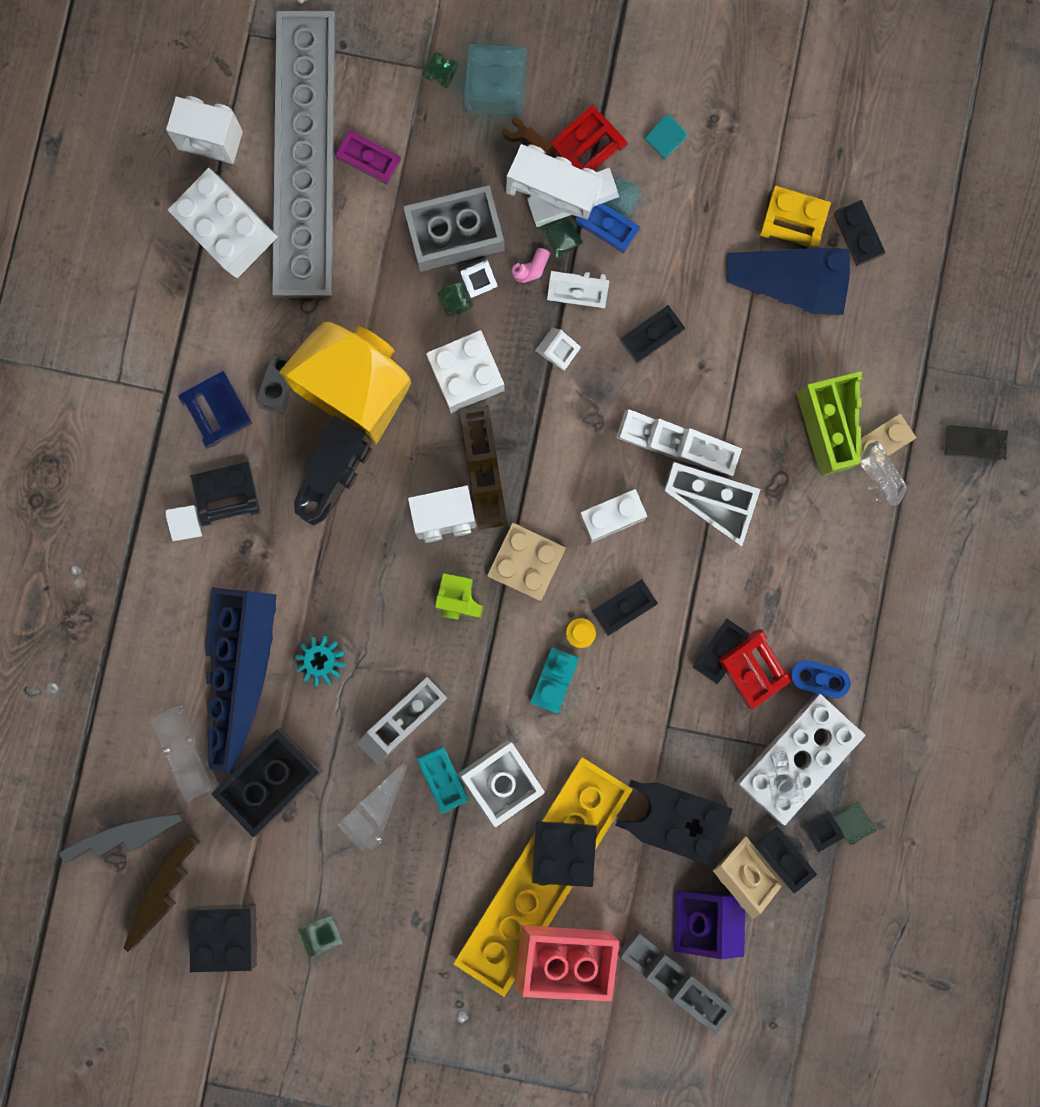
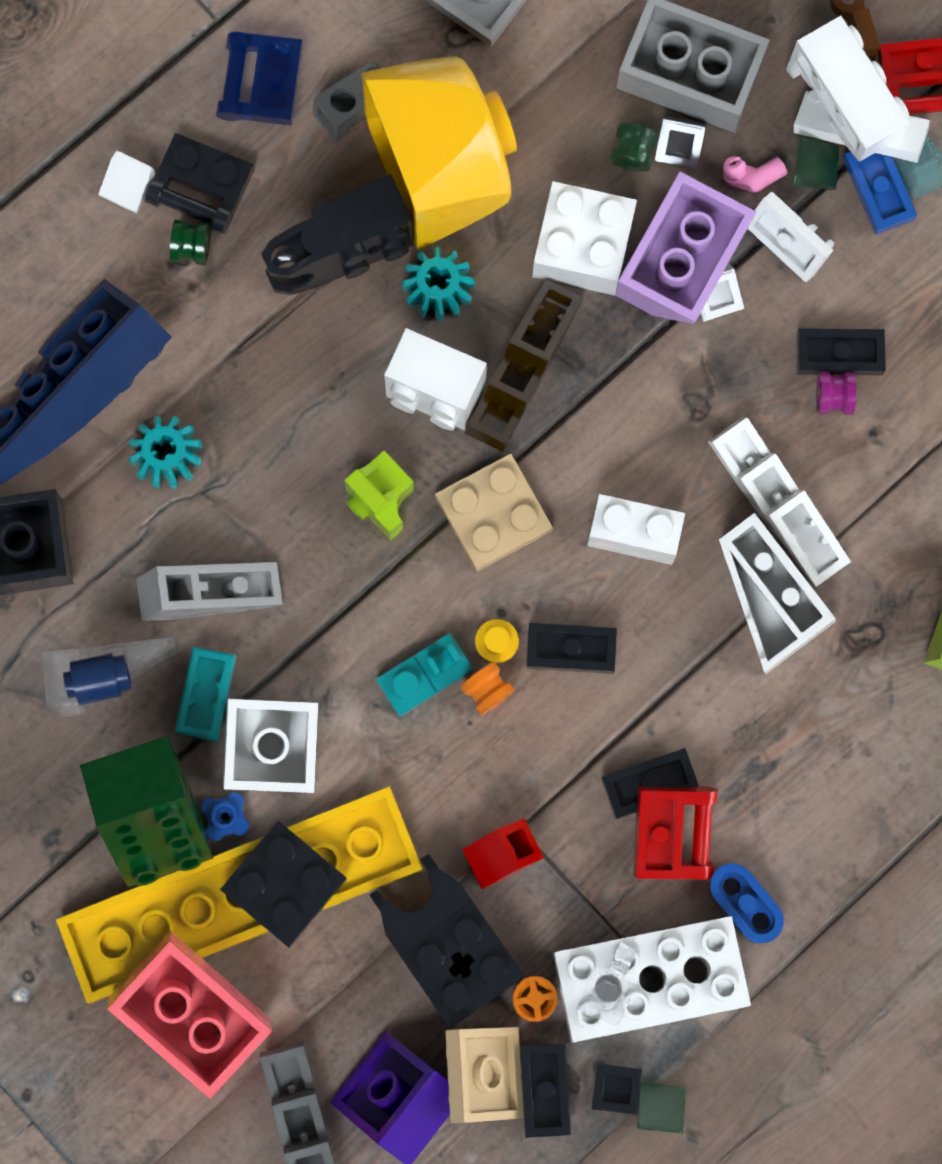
camera: 35 degrees right, 5 degrees down
none -> dark blue brick [63,653,132,705]
none -> dark green piece [80,736,213,887]
none -> dark green wheel [170,219,210,266]
none -> blue plate [201,792,249,841]
none -> teal gear [402,246,475,322]
none -> orange wheel [460,662,516,716]
none -> red brick [462,818,544,889]
none -> orange wheel [512,976,558,1022]
none -> lavender slope [615,172,756,324]
none -> magenta wheel [816,371,856,415]

